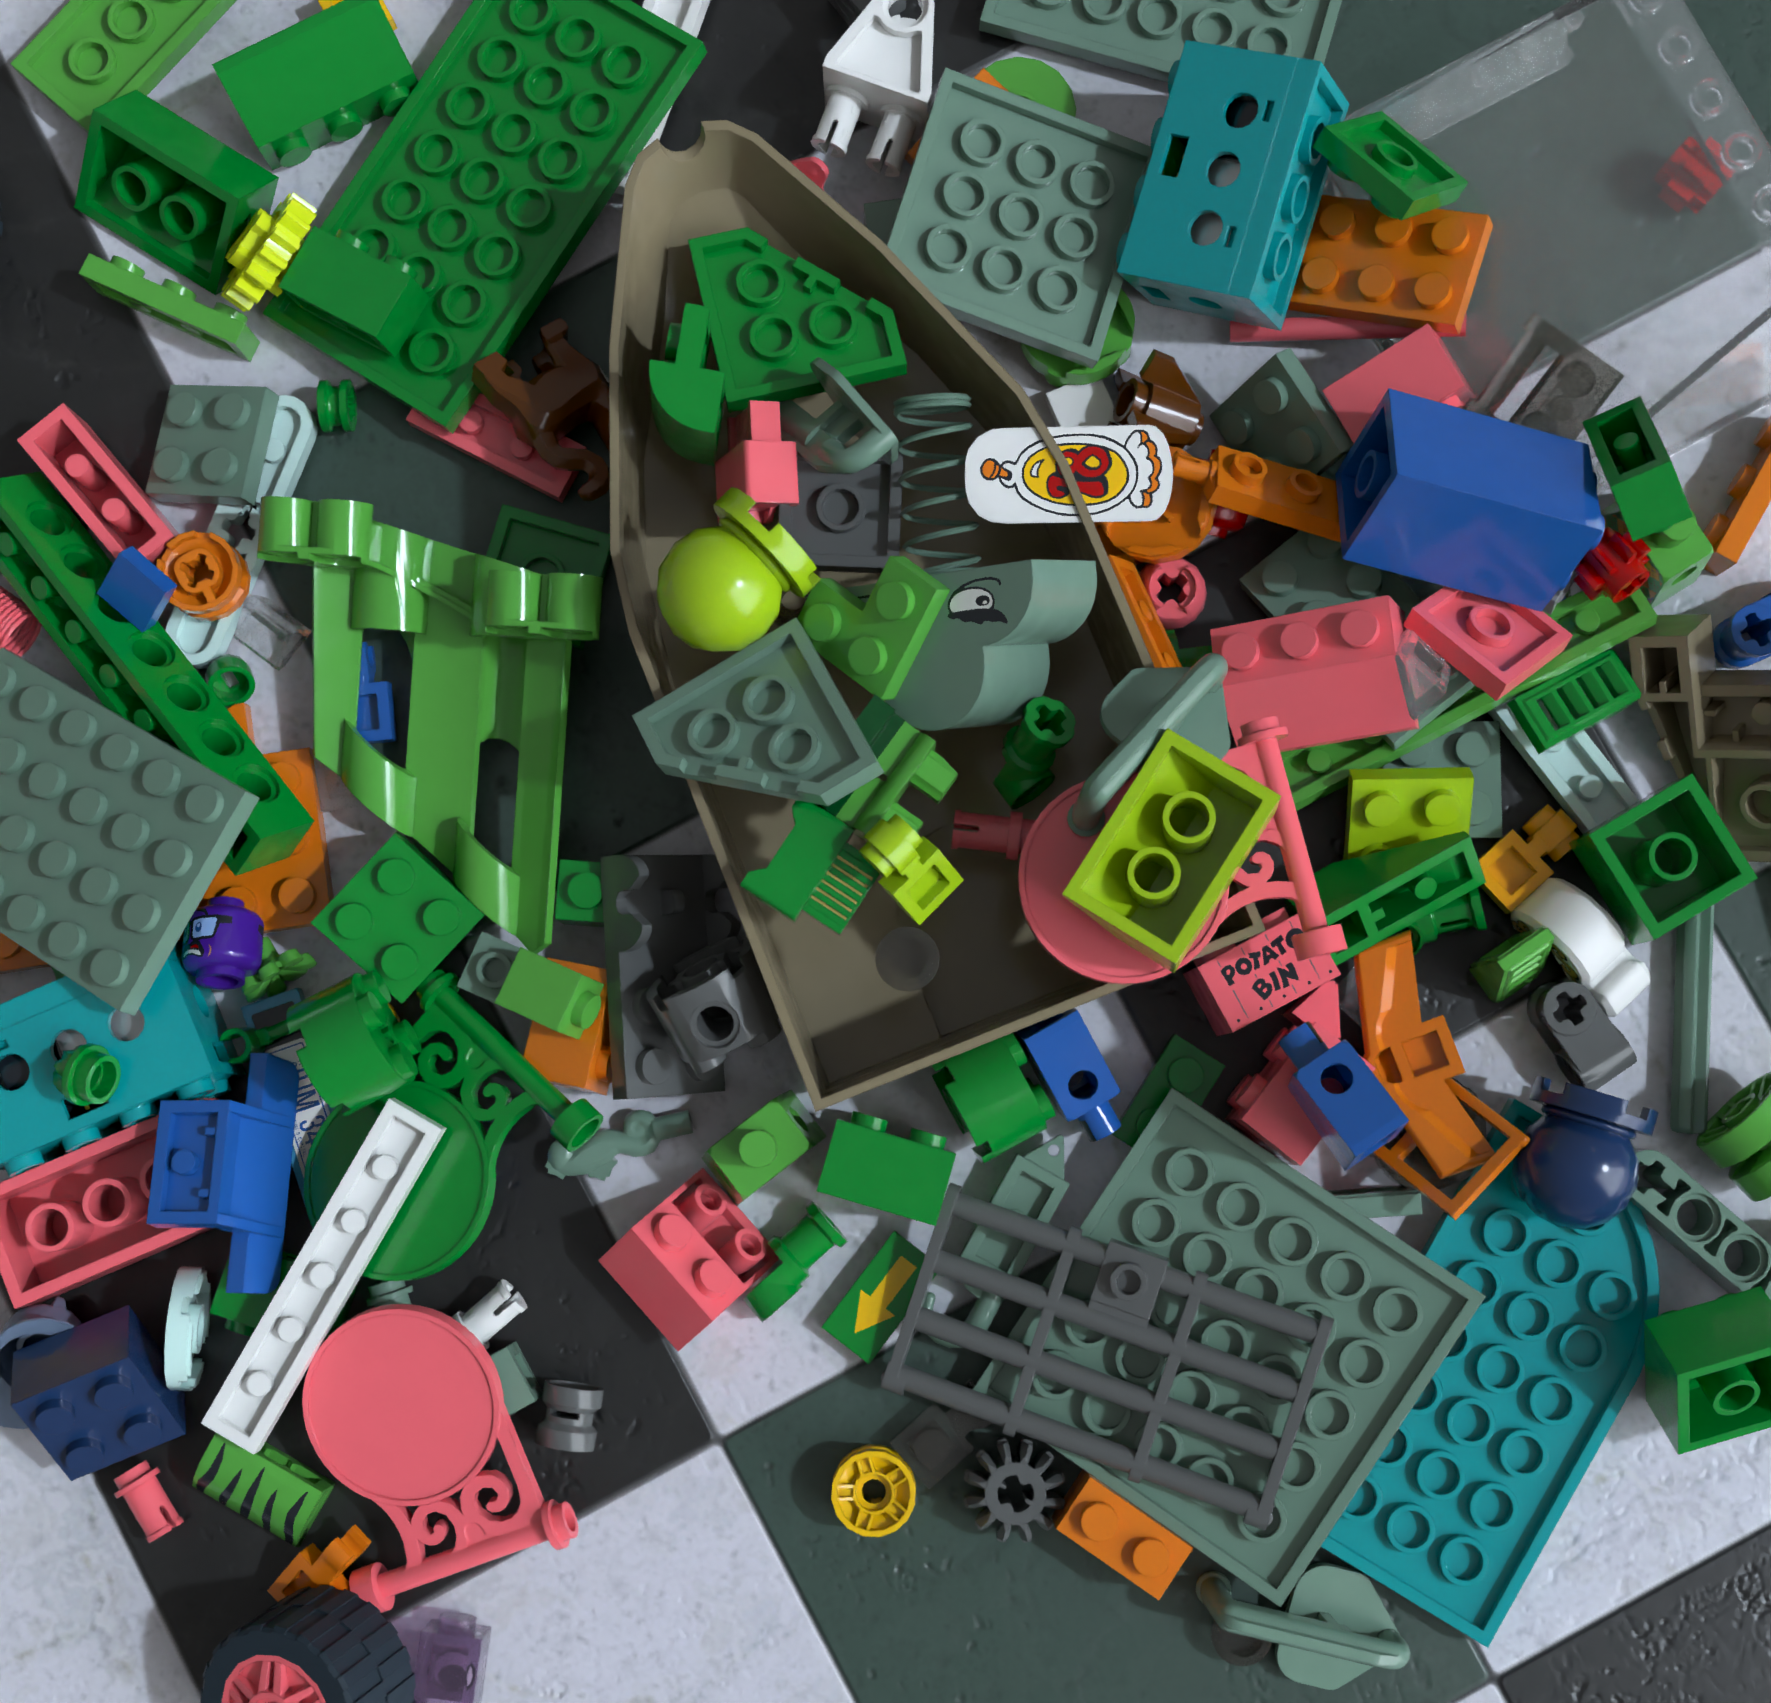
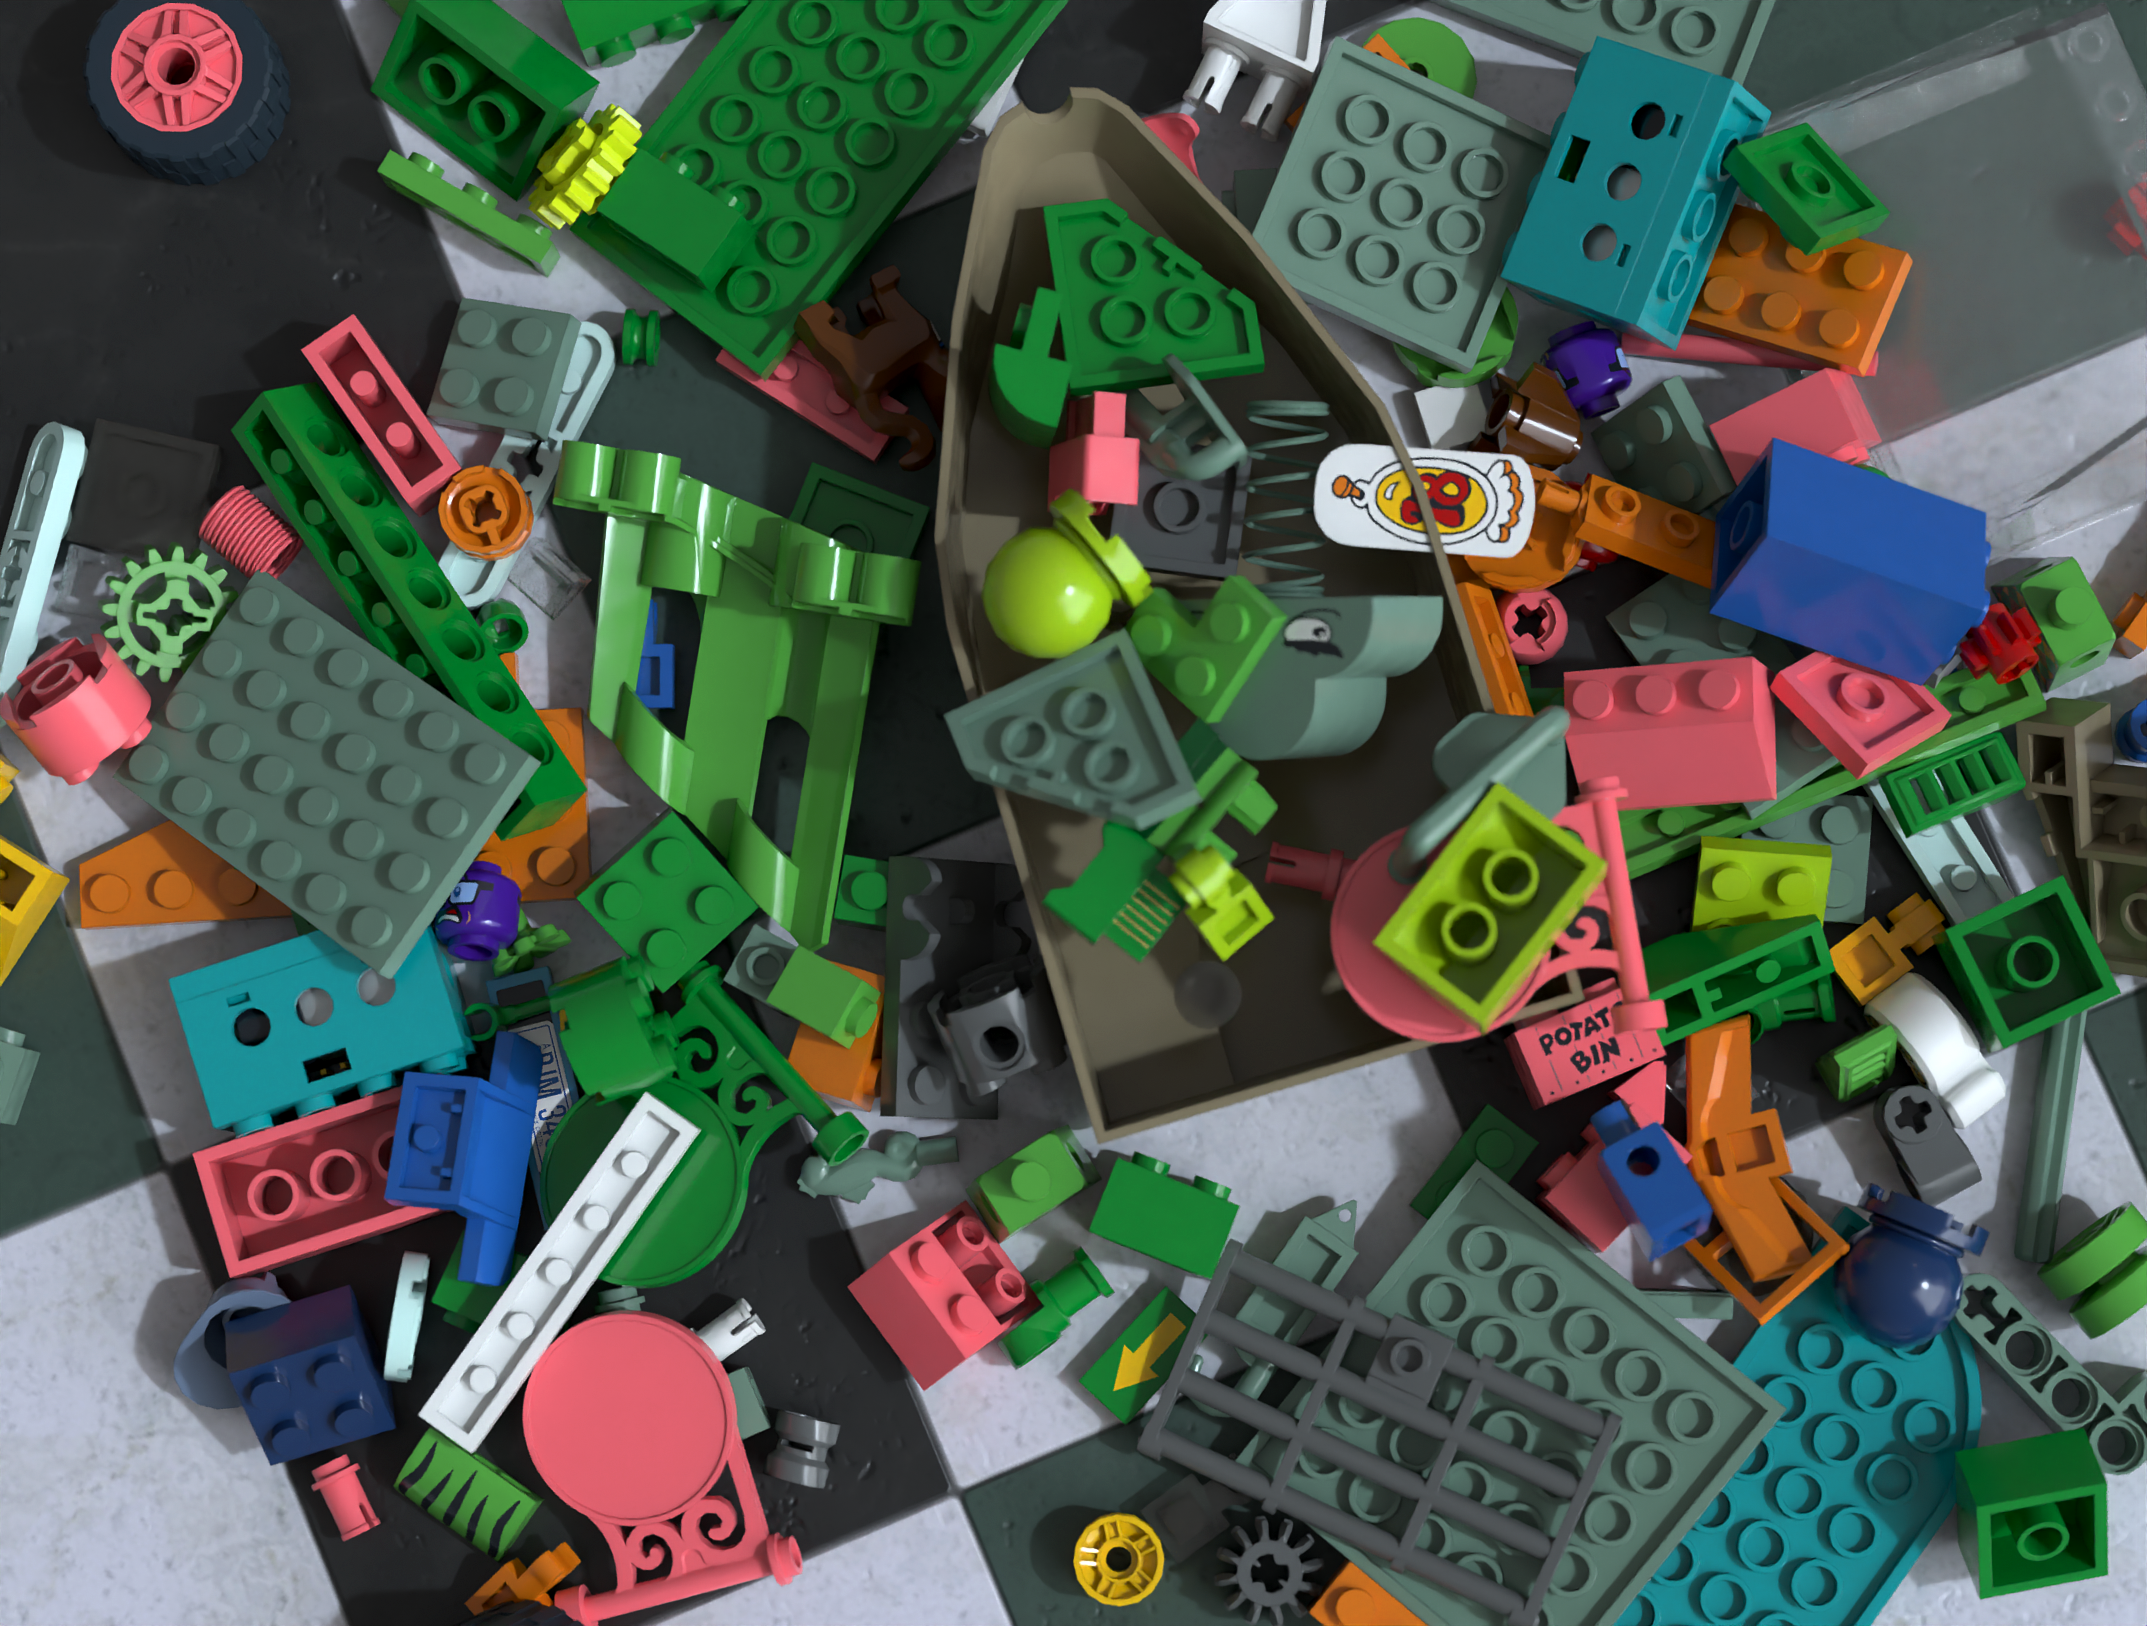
camera: 10 degrees right, 0 degrees up
green plate [53,1043,121,1106] -> none
blue tile [97,546,178,633] -> none
green brick [929,1033,1056,1164] -> none
green connector [993,696,1076,809] -> none
blue torso [1013,1008,1121,1142] -> none
clear slope [1395,629,1451,720] -> none
clear smoke plate [1462,312,1624,440] -> none
green brick [1582,396,1693,542] -> none
none -> dark purple head [1540,321,1633,420]

